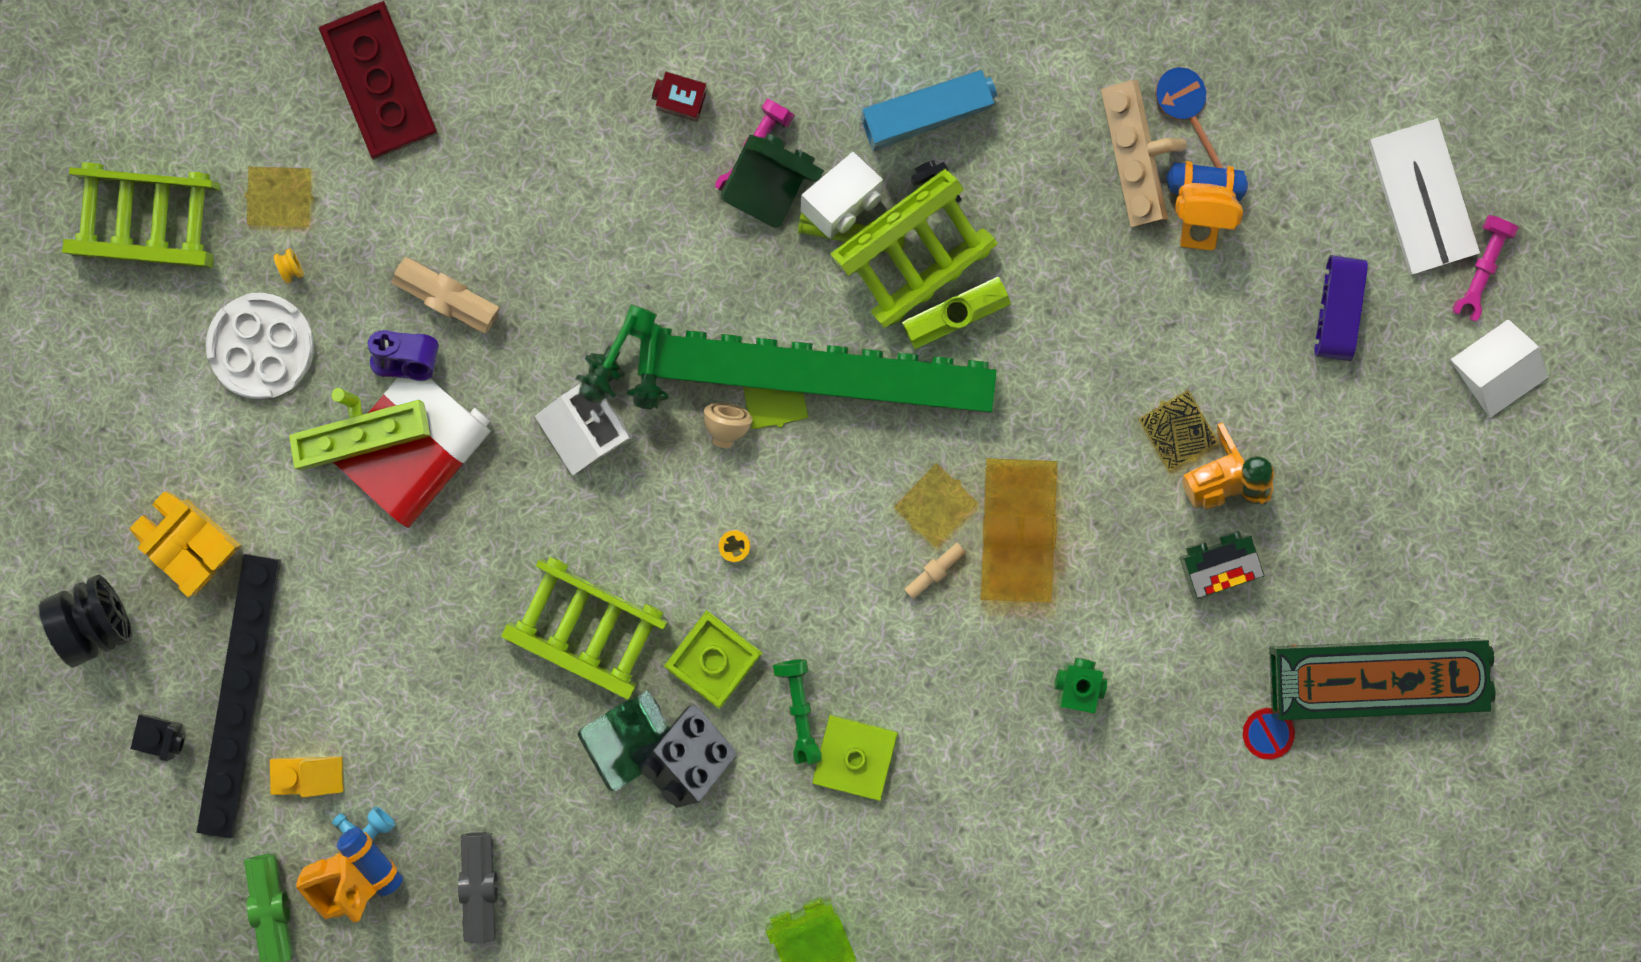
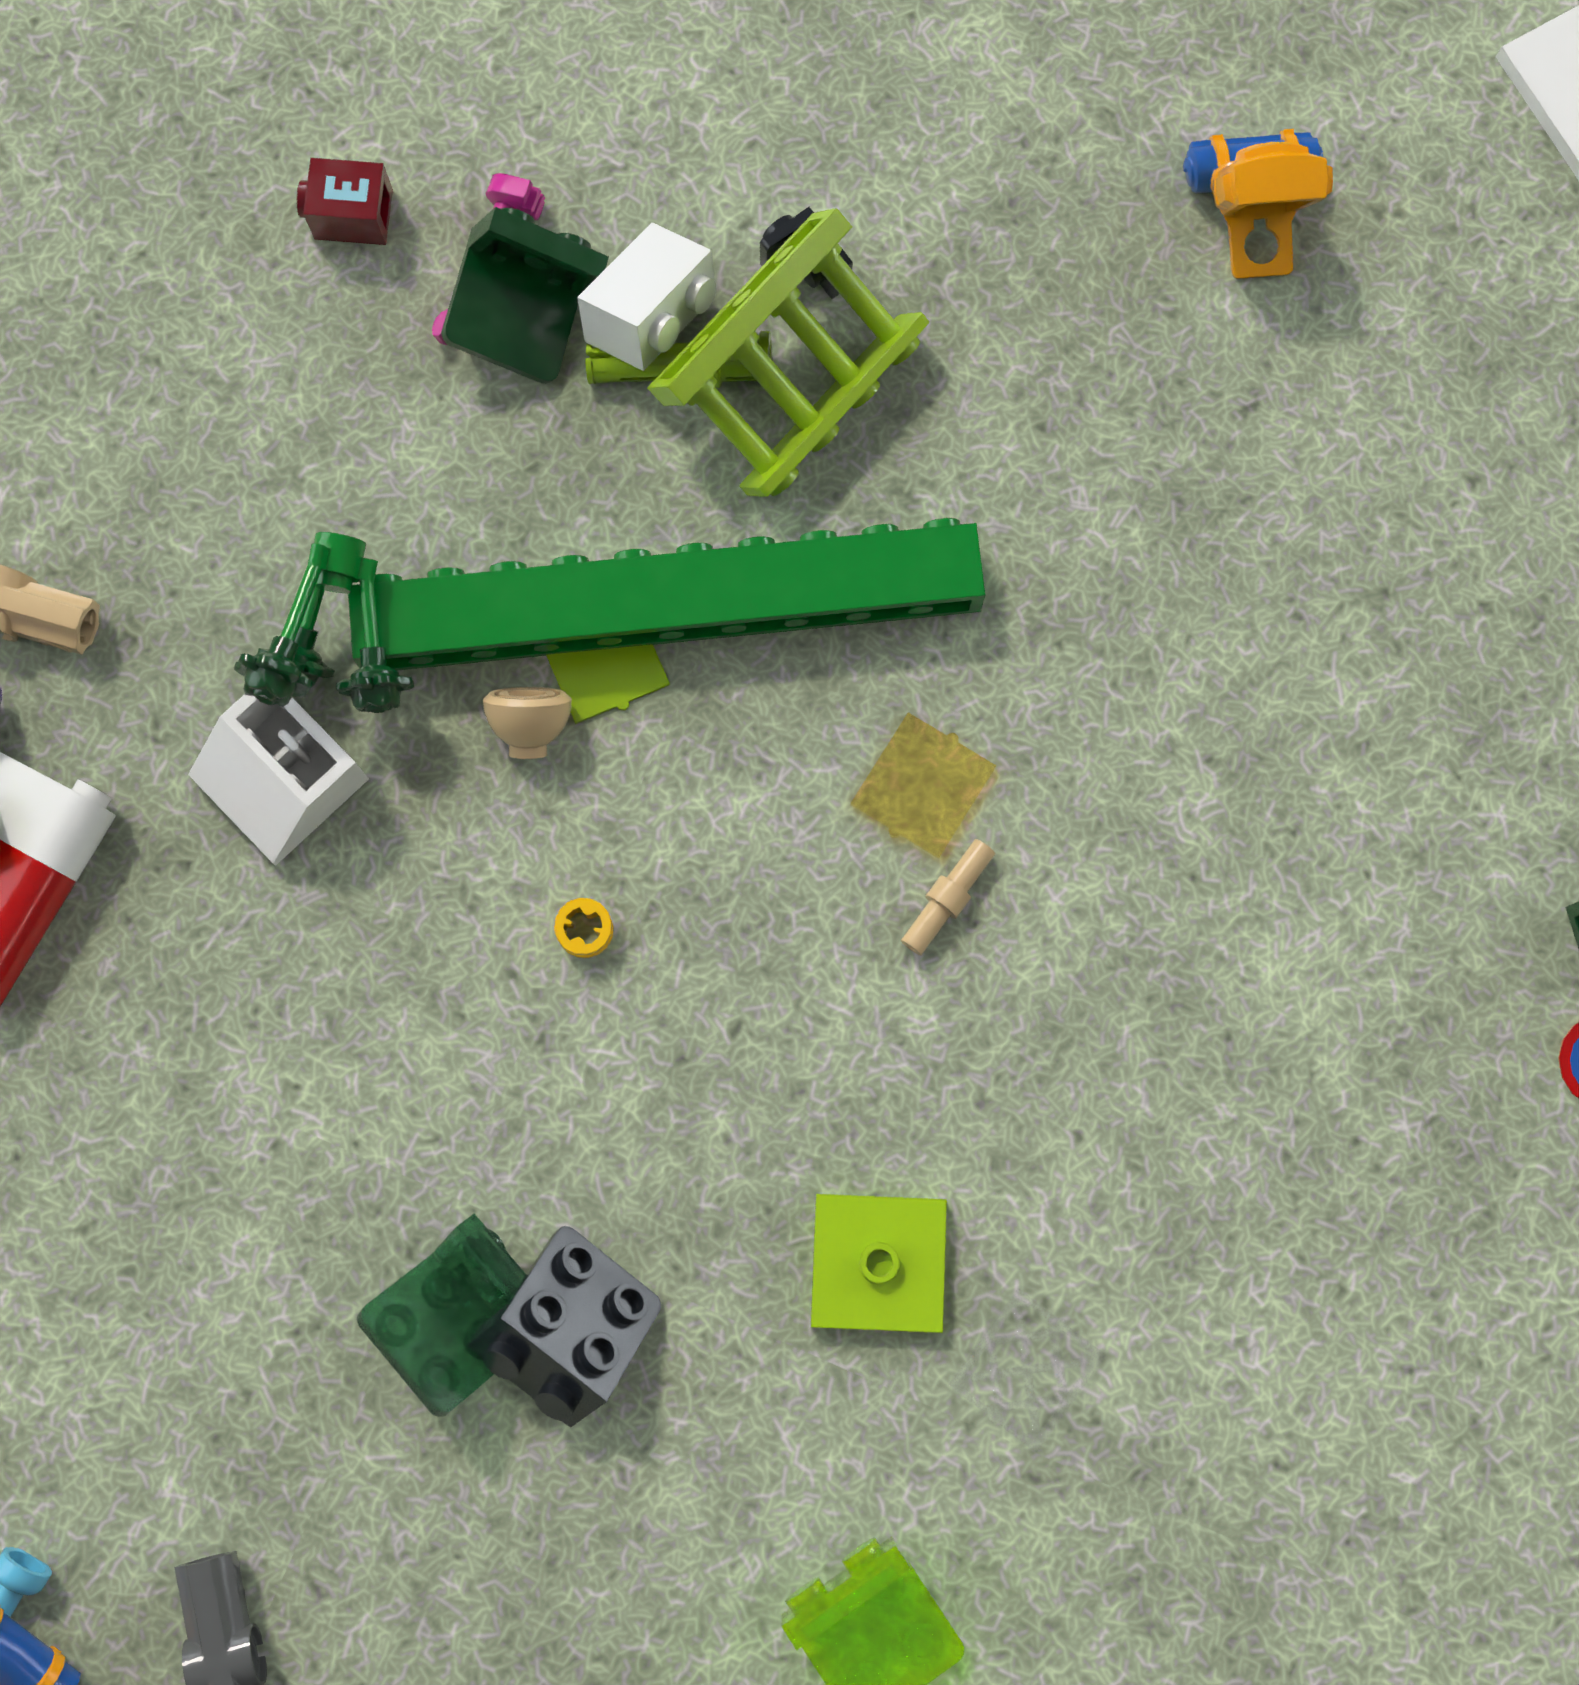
camera: 10 degrees left, 10 degrees down
lime fence [501,556,668,700] -> none
lime plate [663,610,763,709] -> none
green piece [773,659,821,765] -> none
dark azure slope [861,70,997,151] -> none
lime piece [902,276,1011,350] -> none
clear yellow plate [980,458,1057,603] -> none
green brick [1054,658,1107,714] -> none
tan plate [1101,80,1187,227] -> none
clear yellow piece [1138,390,1219,472] -> none
blue piece [1155,67,1223,168] -> none
brick [1179,531,1265,599] -> none
light orange piece [1182,423,1274,510] -> none
dark purple beam [1314,255,1368,362] -> none

